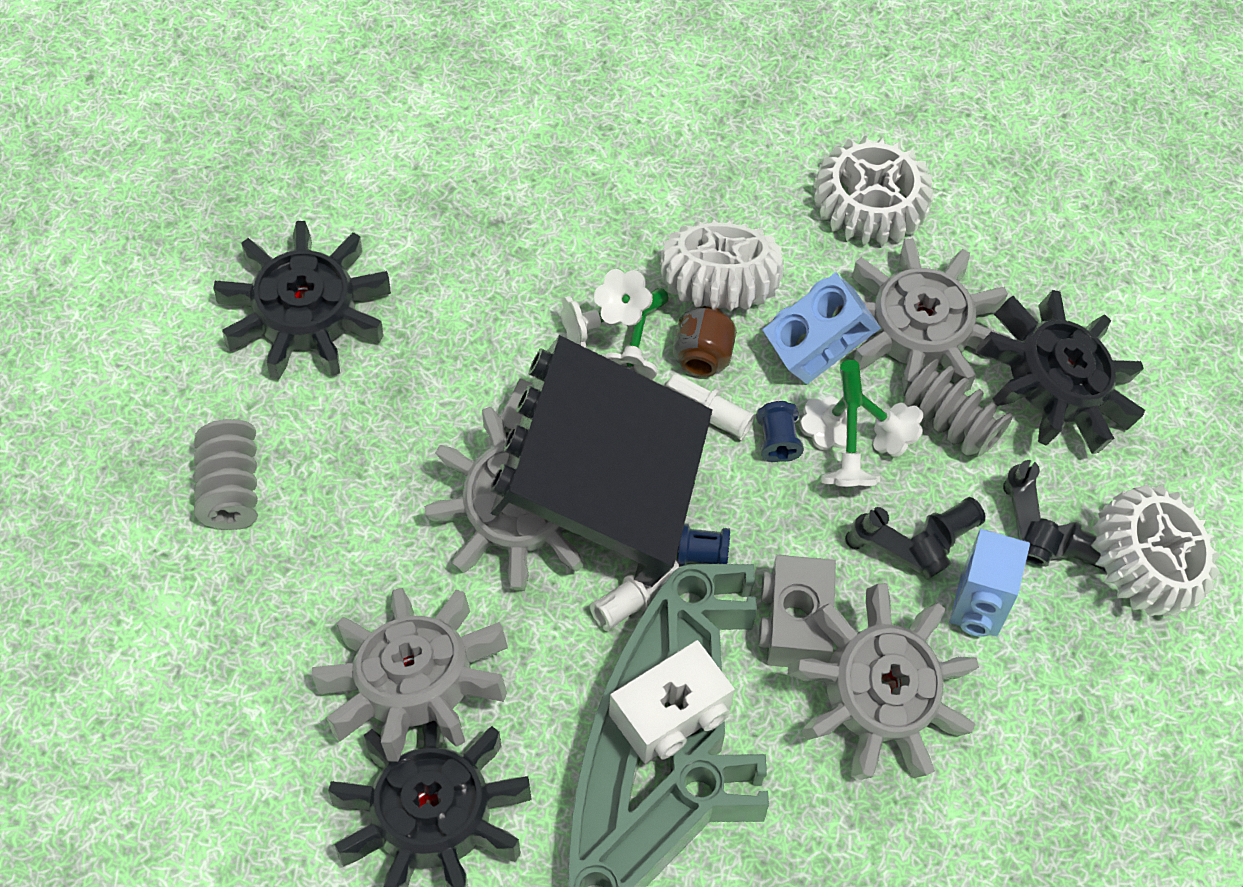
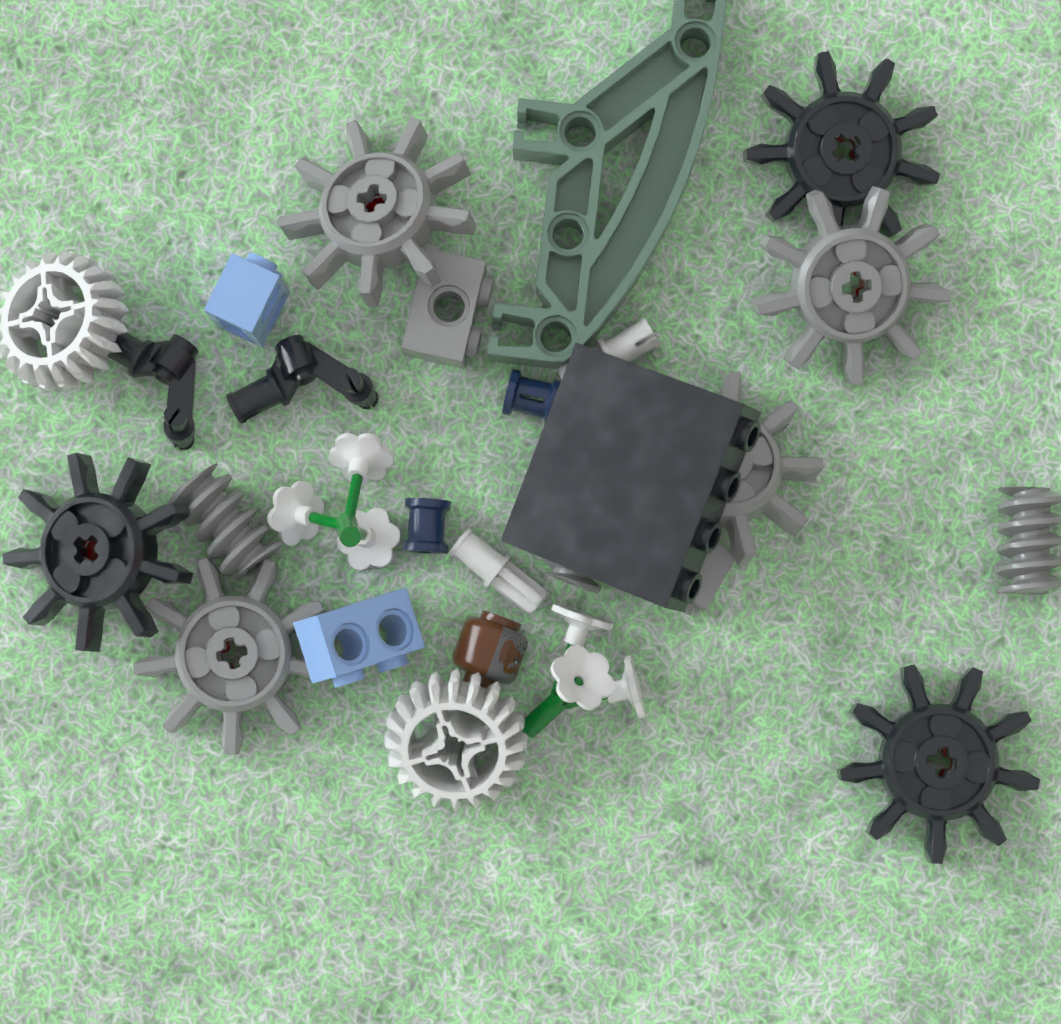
camera: 165 degrees left, 25 degrees up
white brick [609,640,735,764] -> none
white gear [814,135,934,247] -> none

